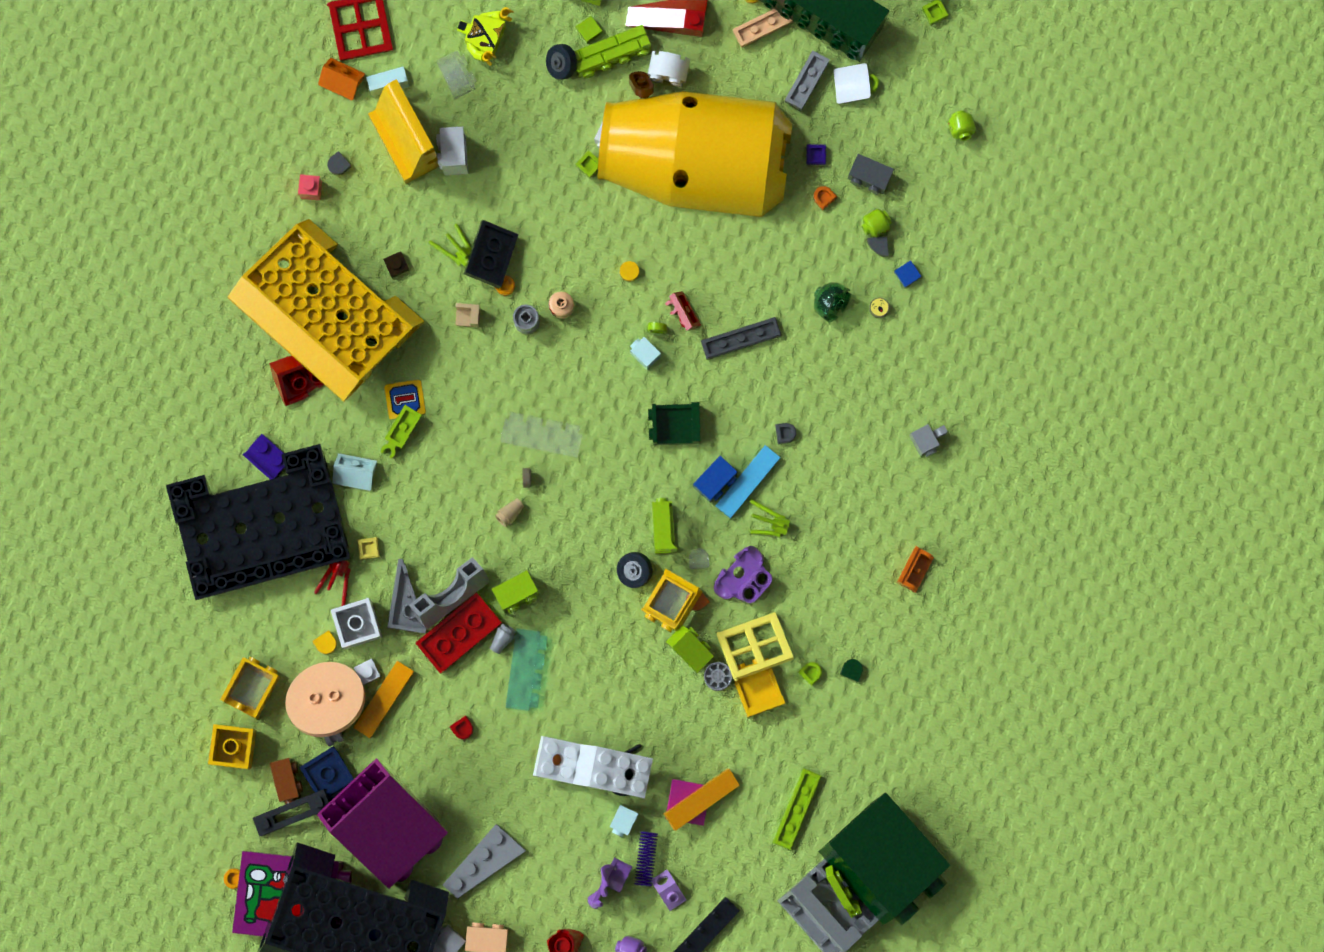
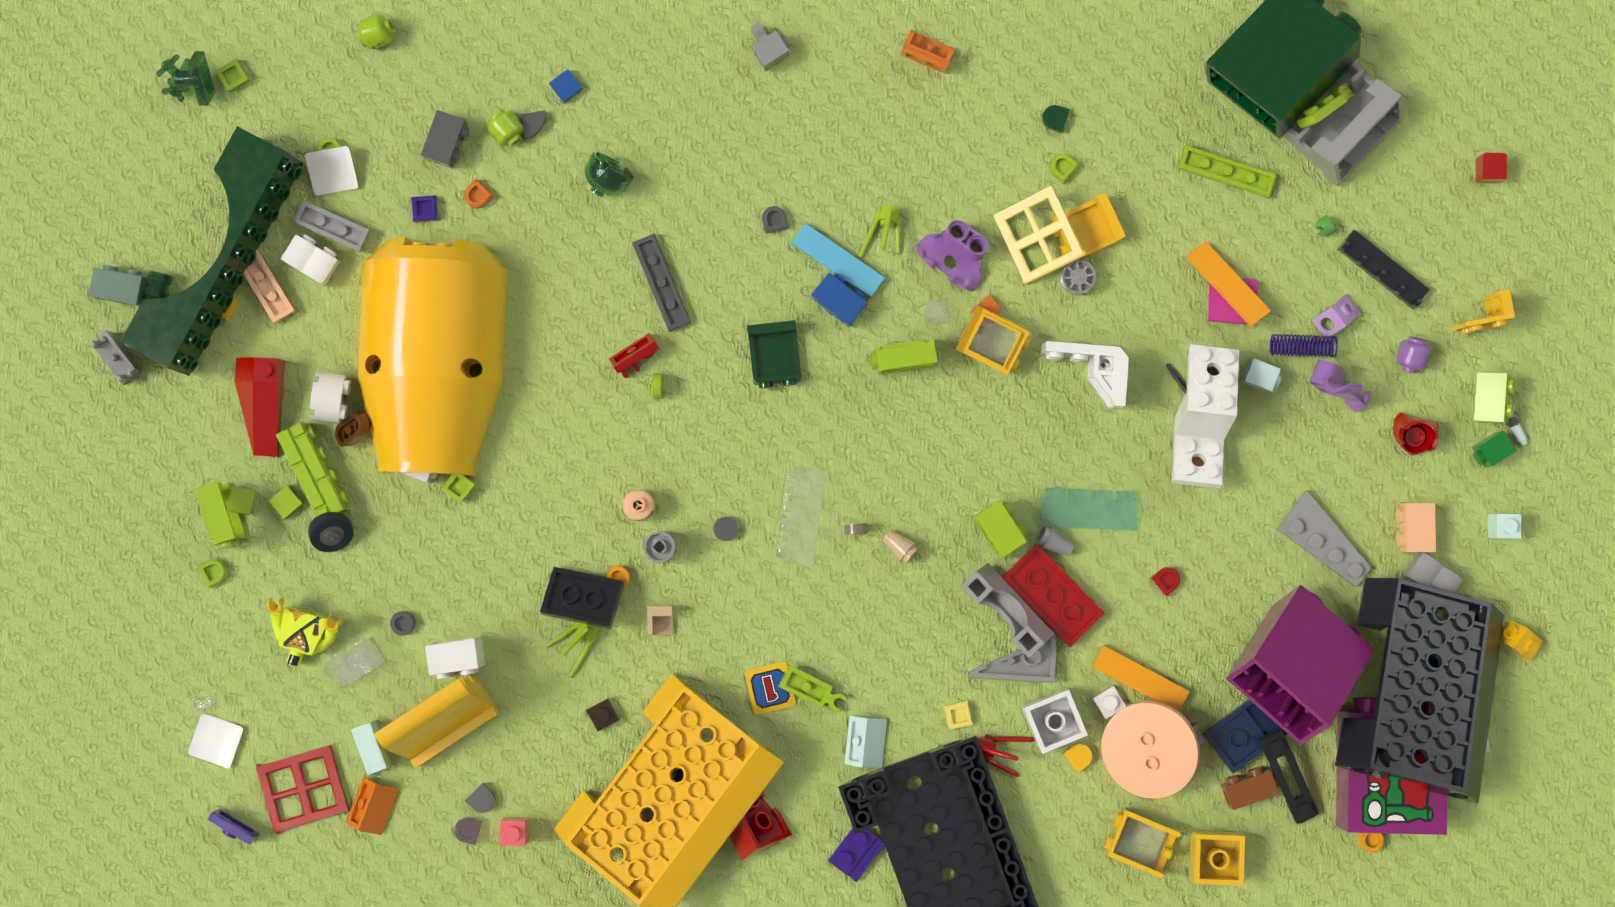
camera: 100 degrees left, 5 degrees up
black wheel [617,552,653,588] -> none
yellow tile [620,261,639,282] -> none
light aqua brick [630,337,661,370] -> none
lime brick [666,625,714,673] -> none
light yellow tile [869,297,889,318] -> none
none -> white brick [281,234,340,286]
none -> dark grey tile [390,611,416,636]
none -> tile [454,817,483,845]
none -> dark grey tile [713,517,738,541]
none -> white bracket [1040,341,1129,409]
none -> bright green hinge [1315,215,1336,236]

